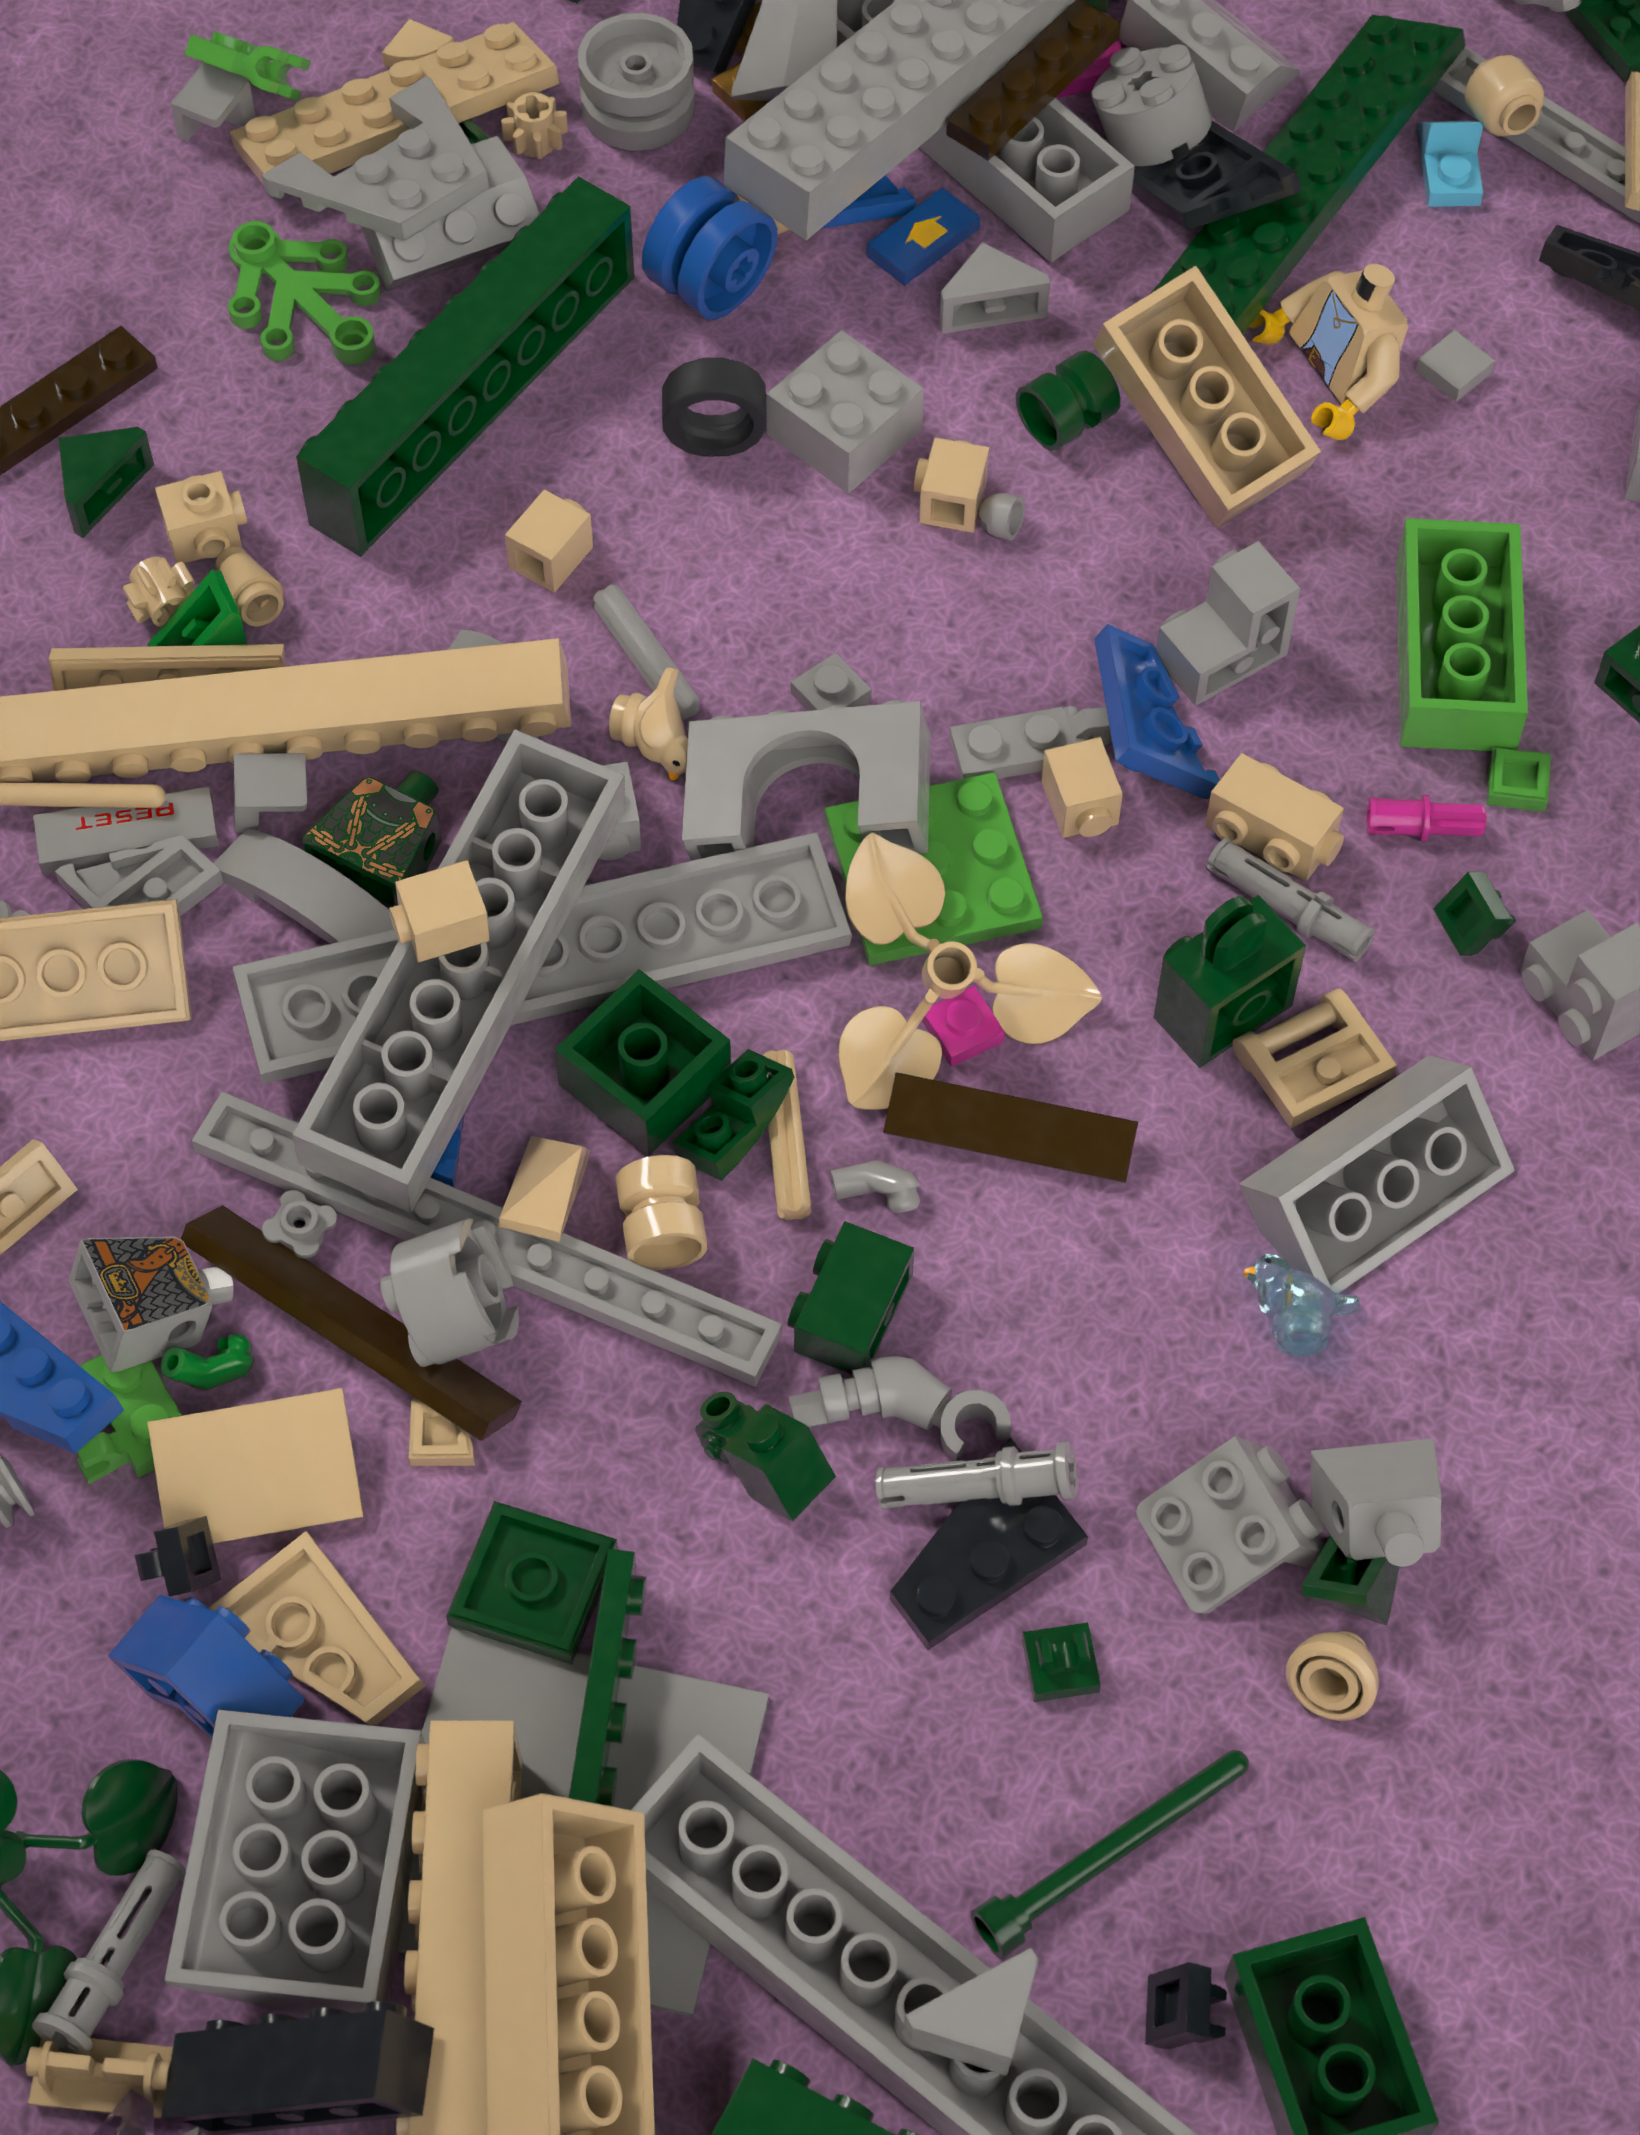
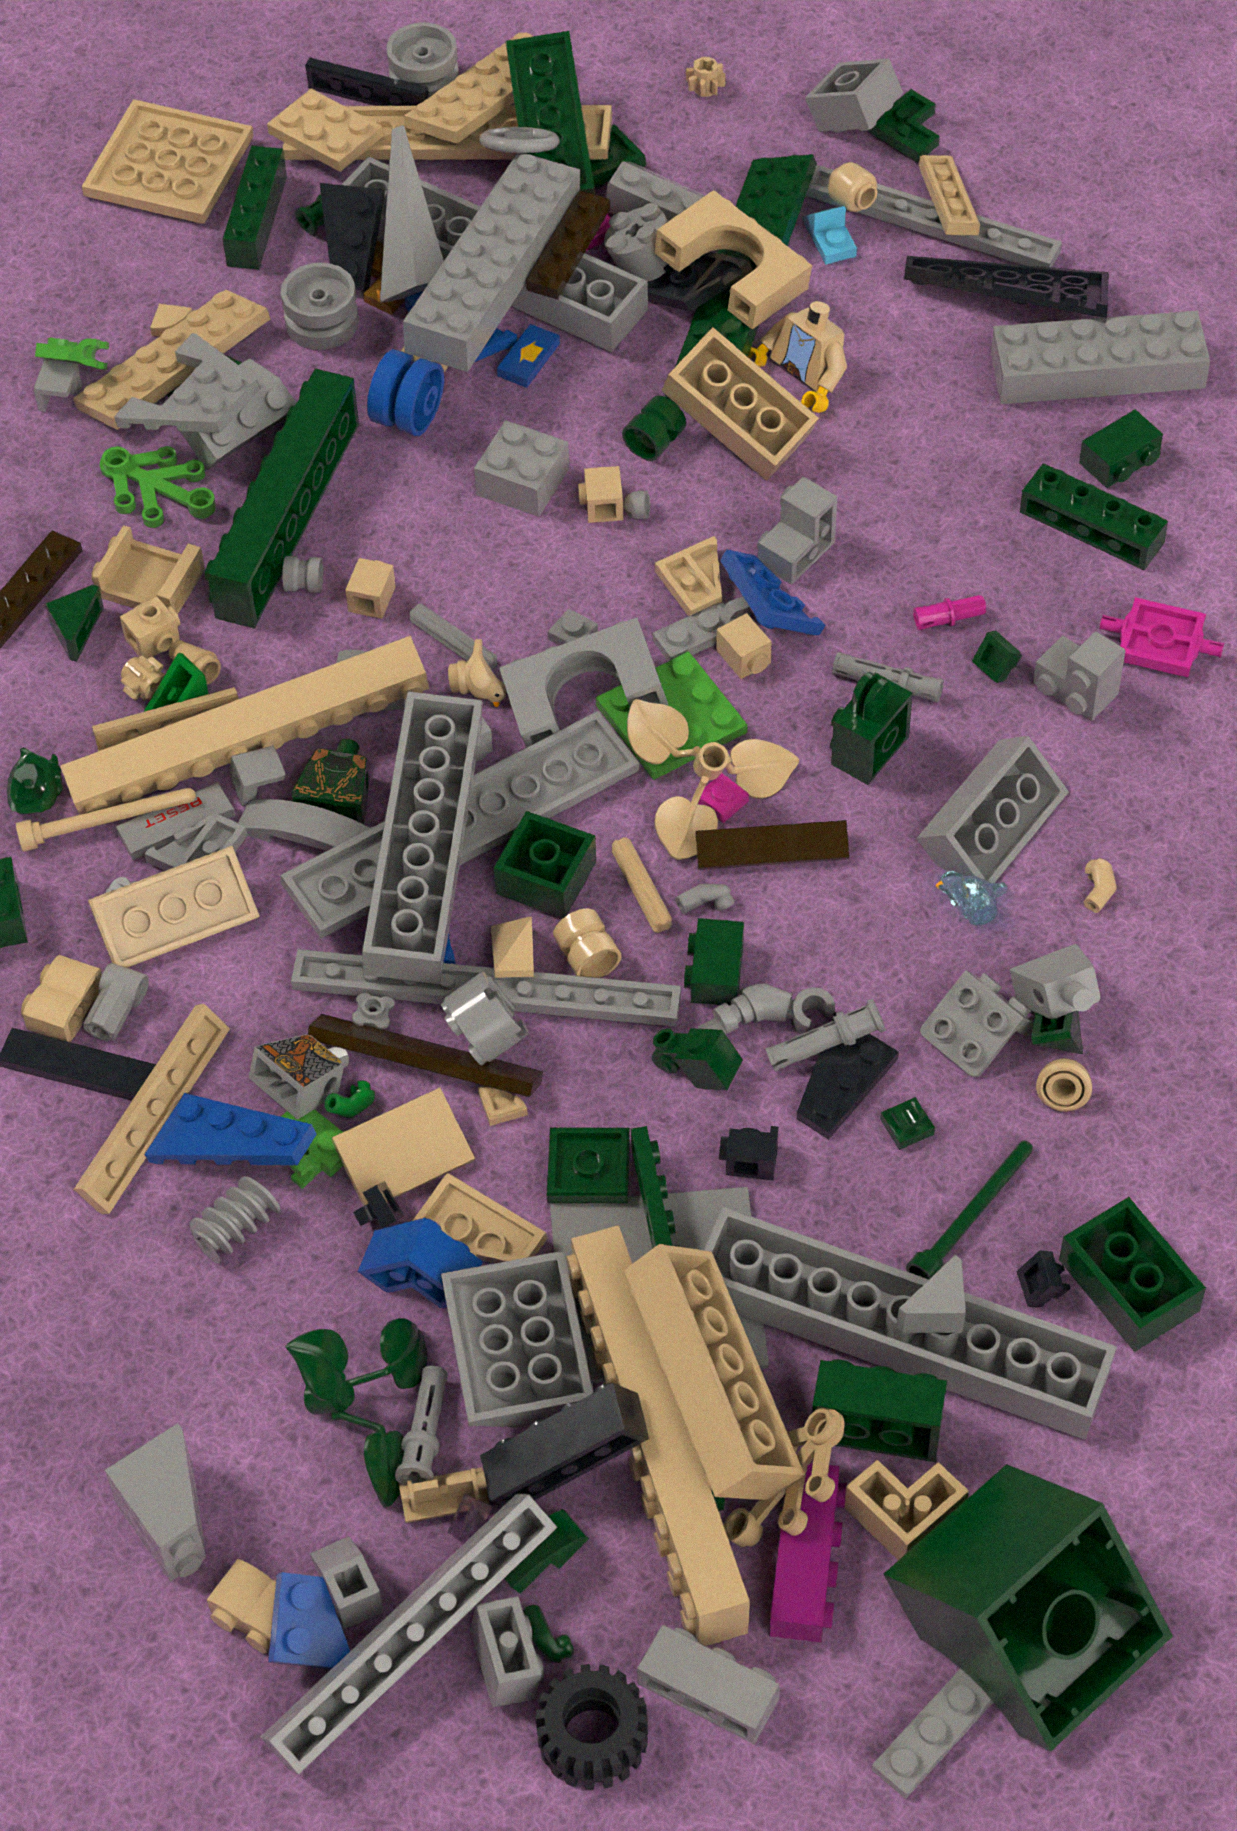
camera: 15 degrees left, 5 degrees down
tan brick [389,860,489,963] -> none
tan gear [501,92,568,159] -> none
black tyre [662,357,767,457] -> none
dark green slope [672,1049,795,1181] -> none
light grey slope [939,242,1050,334] -> none
tan brick [1205,753,1345,882] -> none
tan plate [1233,988,1397,1129] -> none
bright green brick [1396,518,1528,751] -> none
light grey tile [1416,330,1495,402] -> none
bright green tile [1486,747,1551,812] -> none
none -> tan panel [91,525,205,615]
none -> light grey wheel [283,556,324,593]
none -> tan arch [654,190,812,329]
none -> tan wing [655,536,722,616]
none -> black brick [719,1126,779,1181]
none -> tan arm [1084,858,1117,913]

